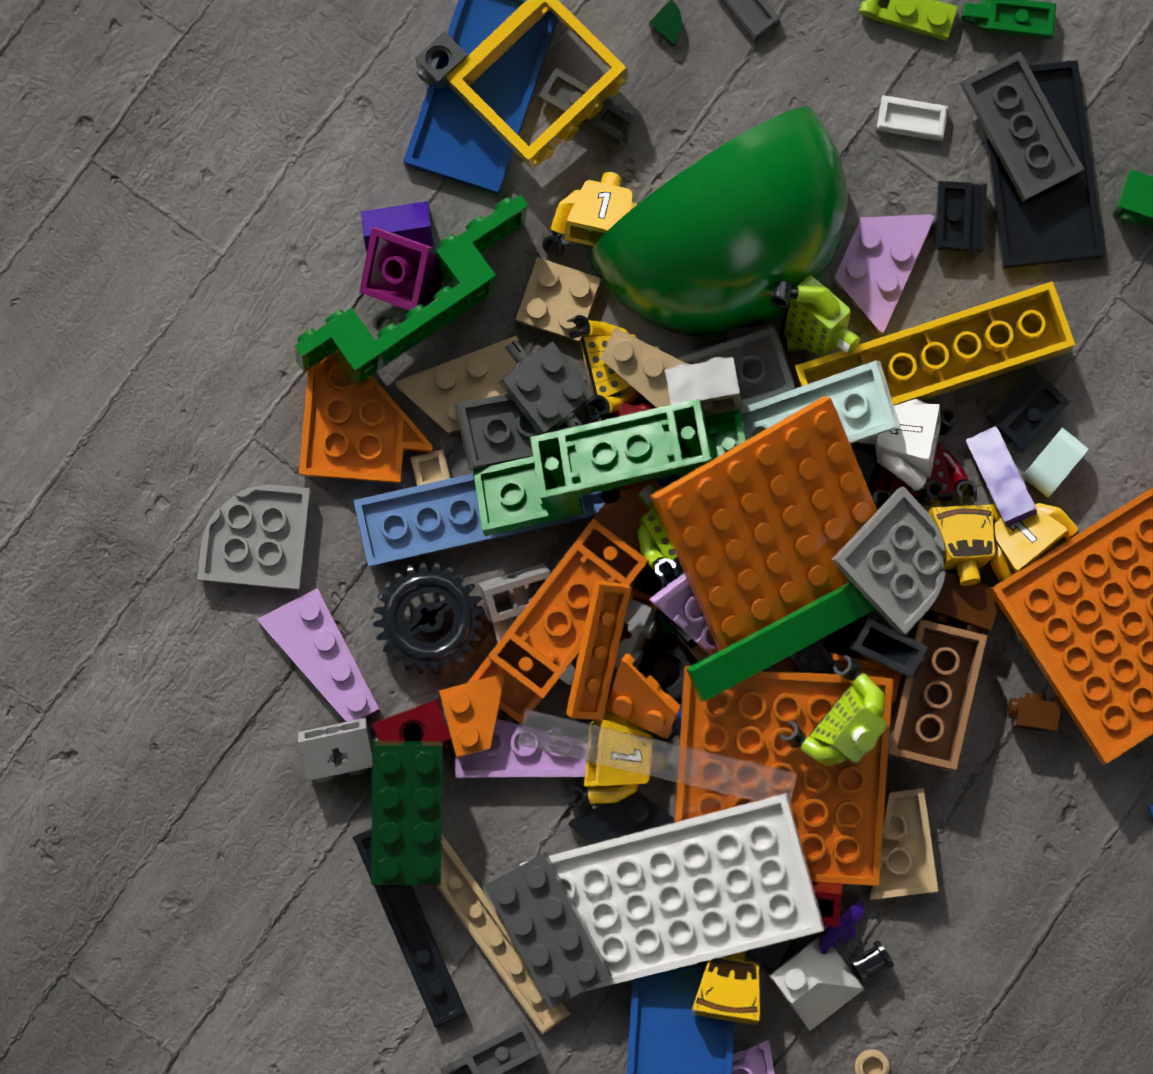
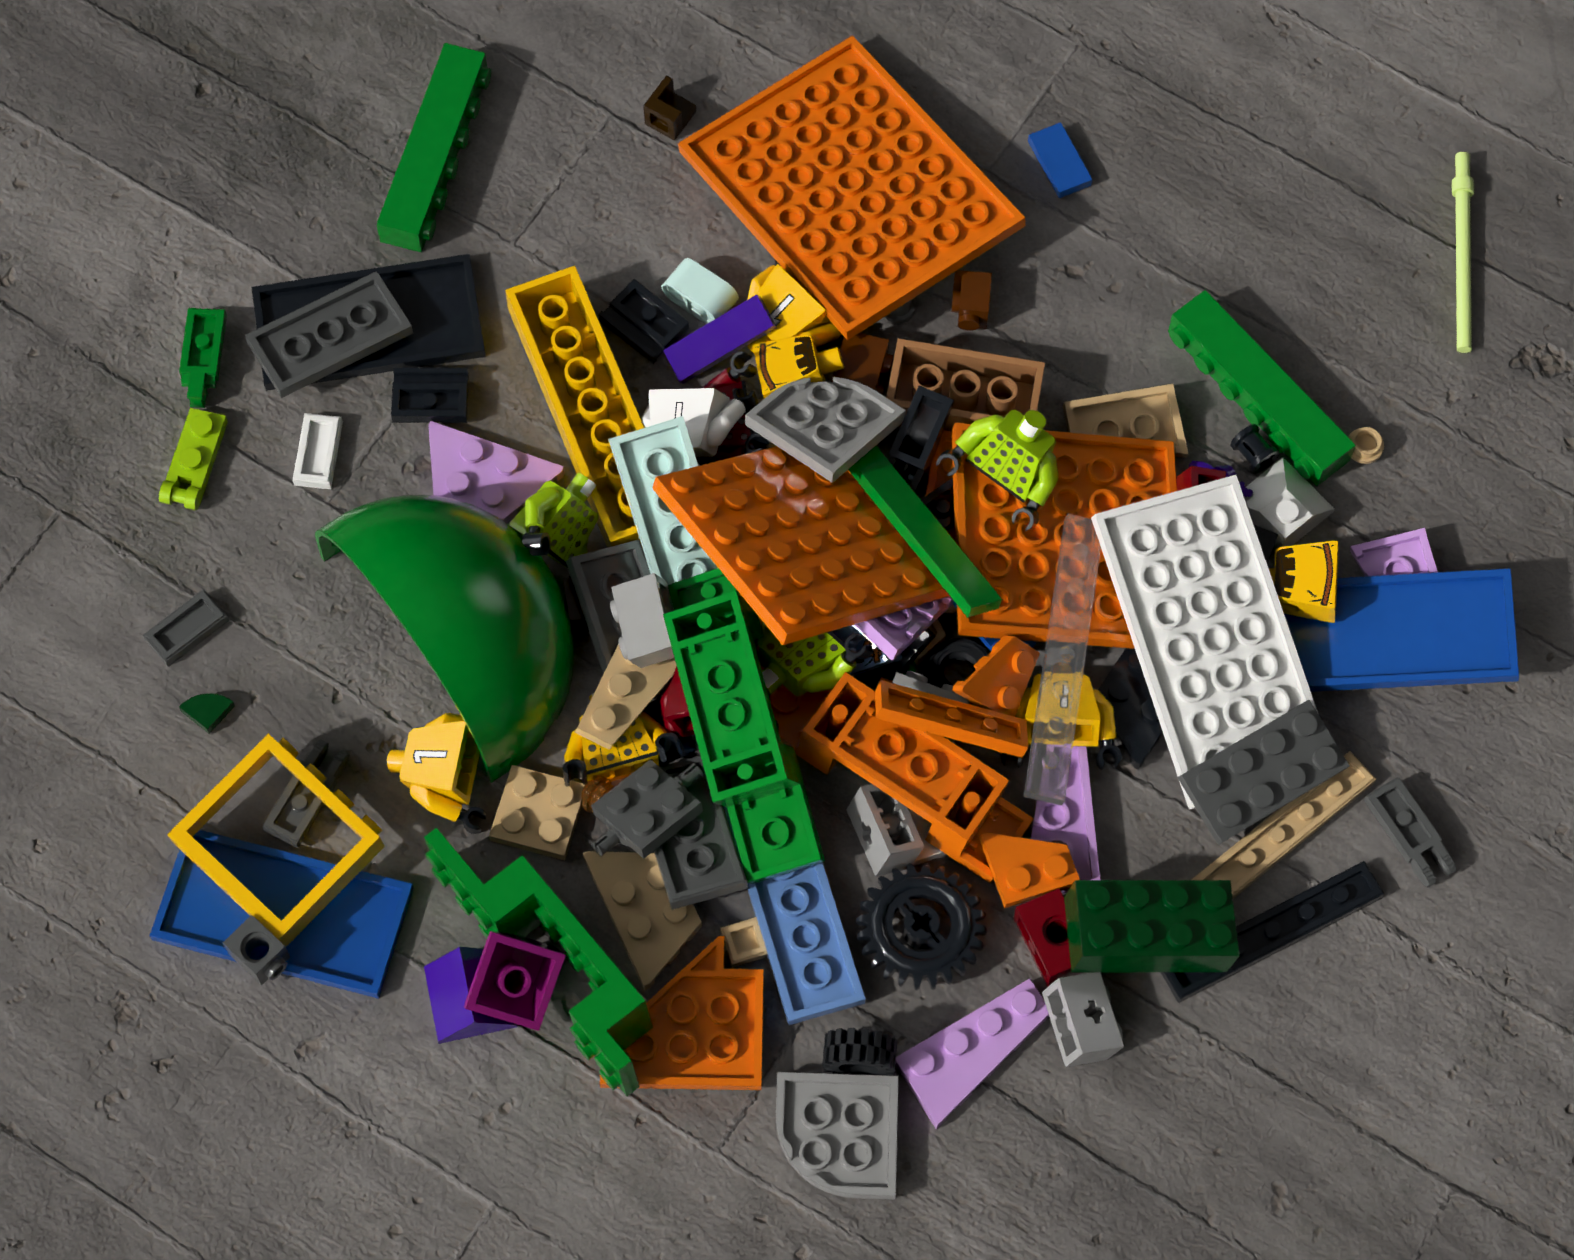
camera: 95 degrees left, 15 degrees down
none -> clear orange plate [581,776,615,813]
none -> black tyre [822,1028,897,1076]
none -> green brick [1168,290,1356,486]

